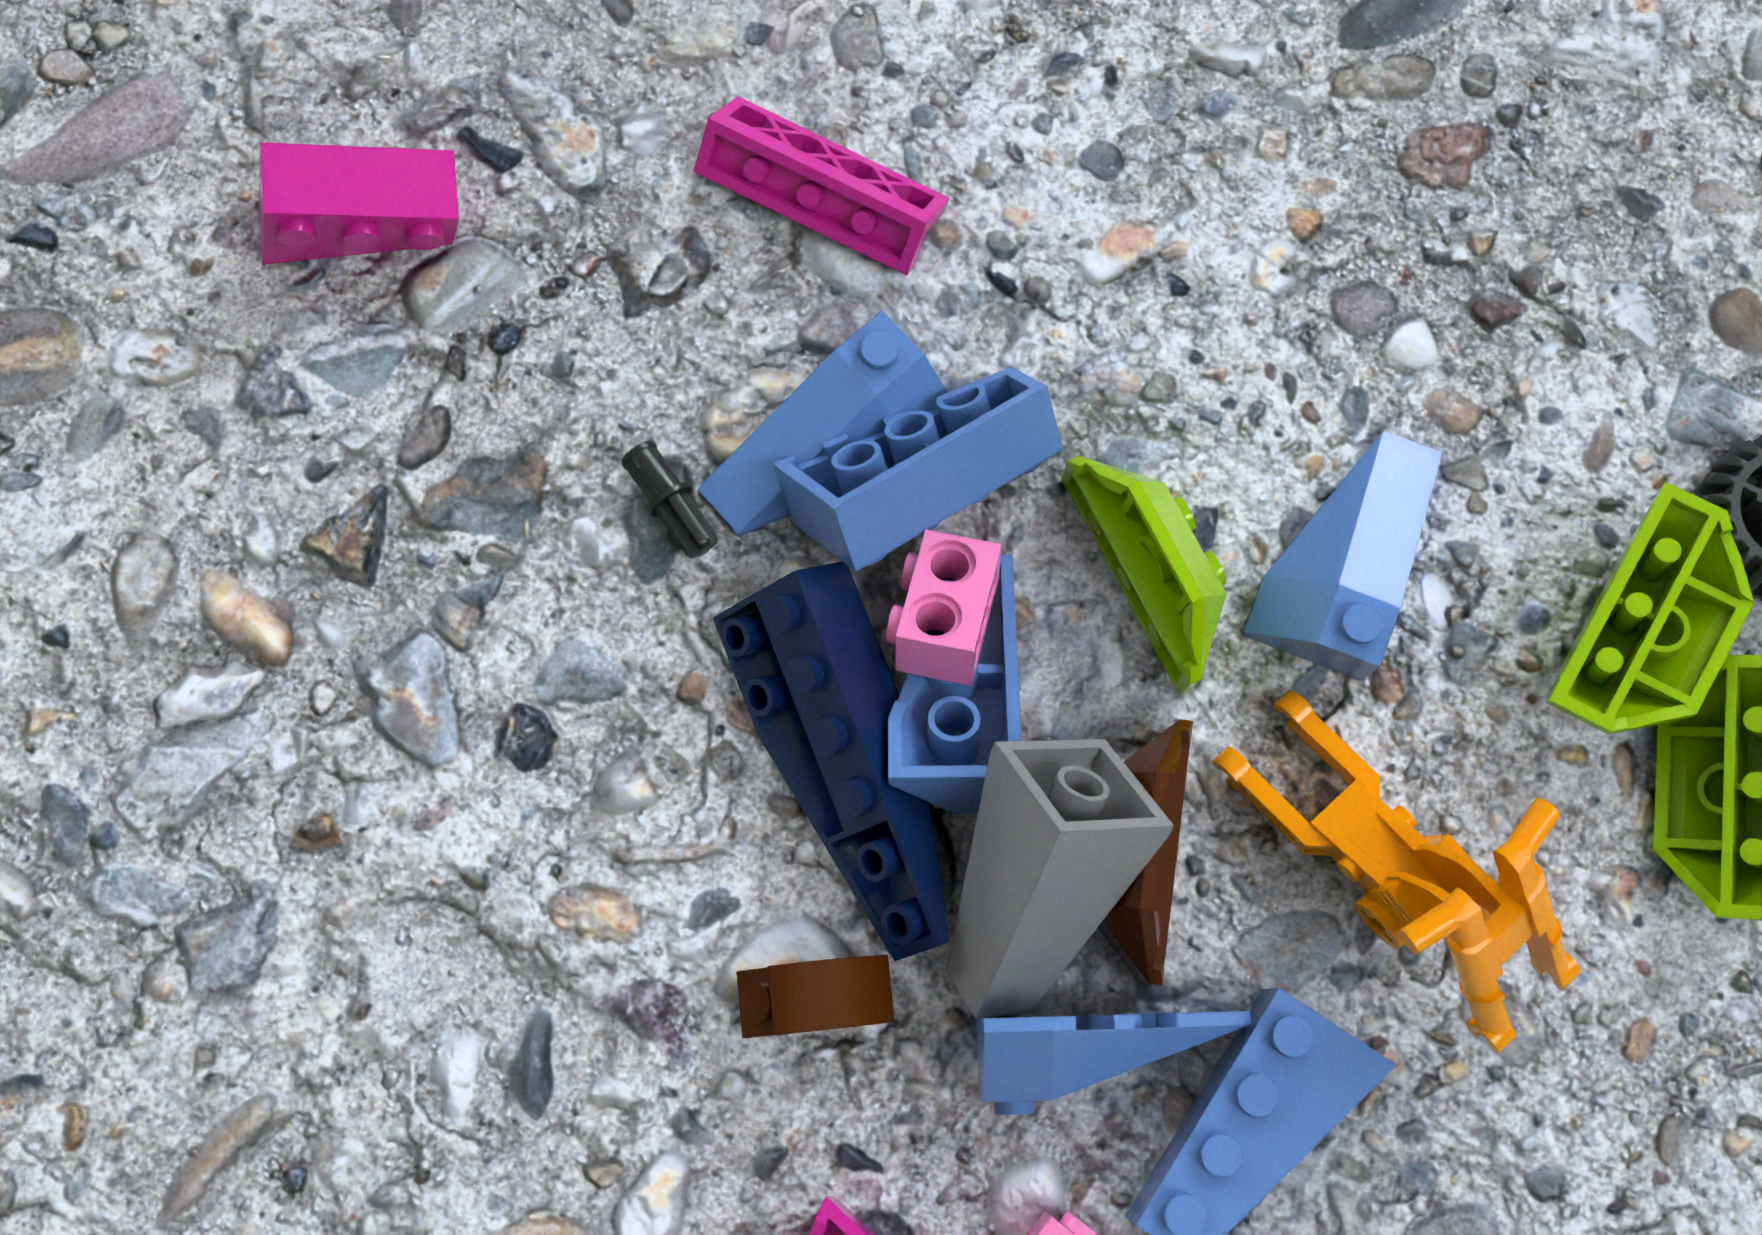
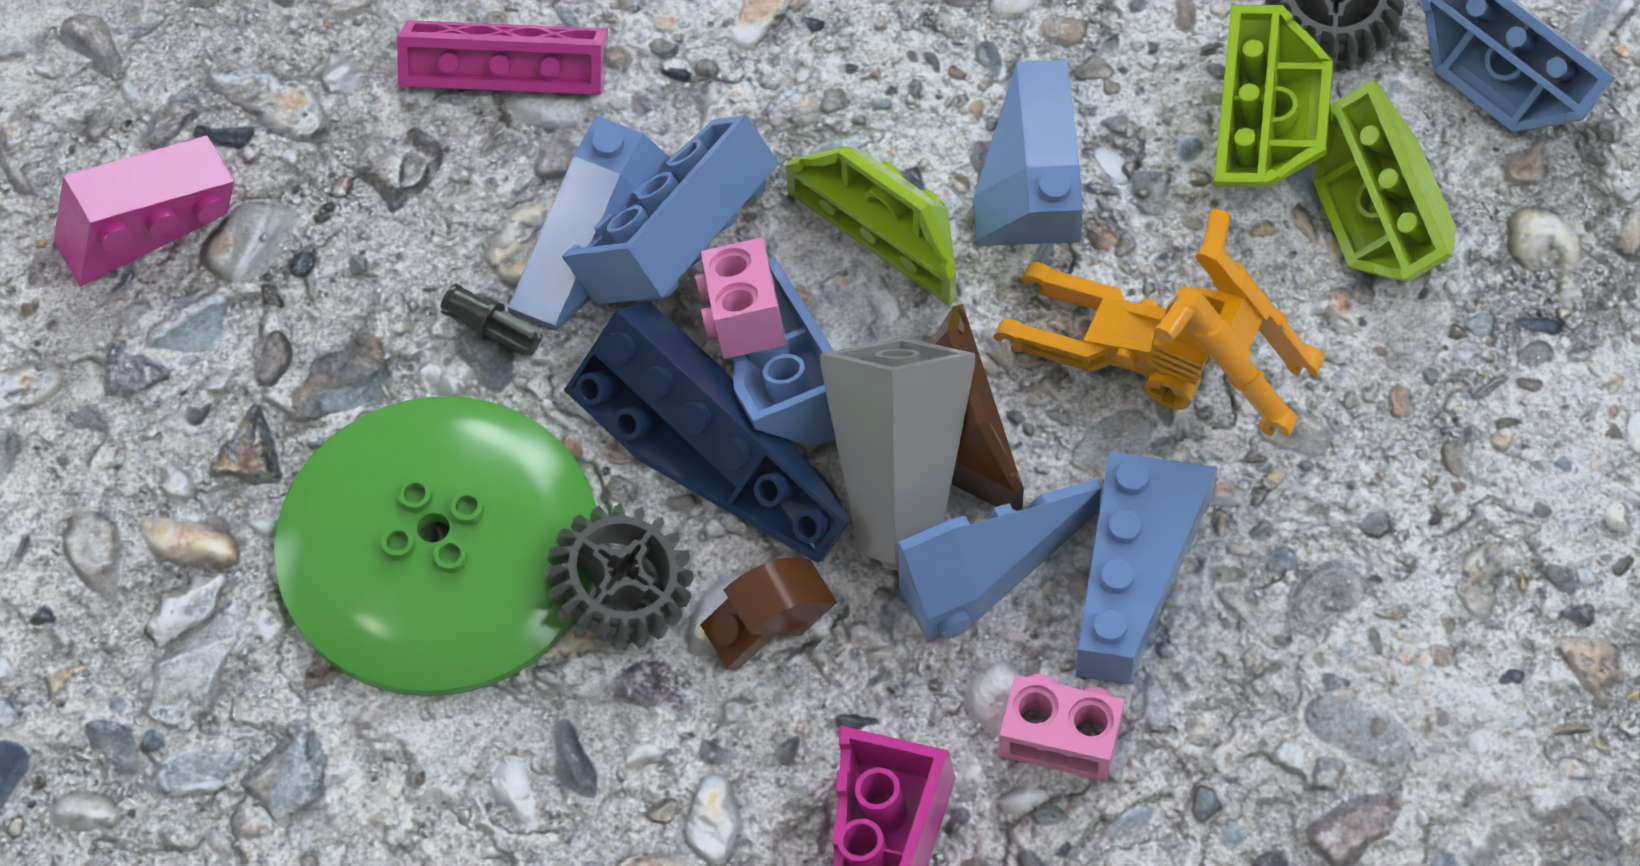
camera: 20 degrees left, 15 degrees down
none -> bright green dish [274,396,599,696]
none -> dark grey gear [544,503,694,652]

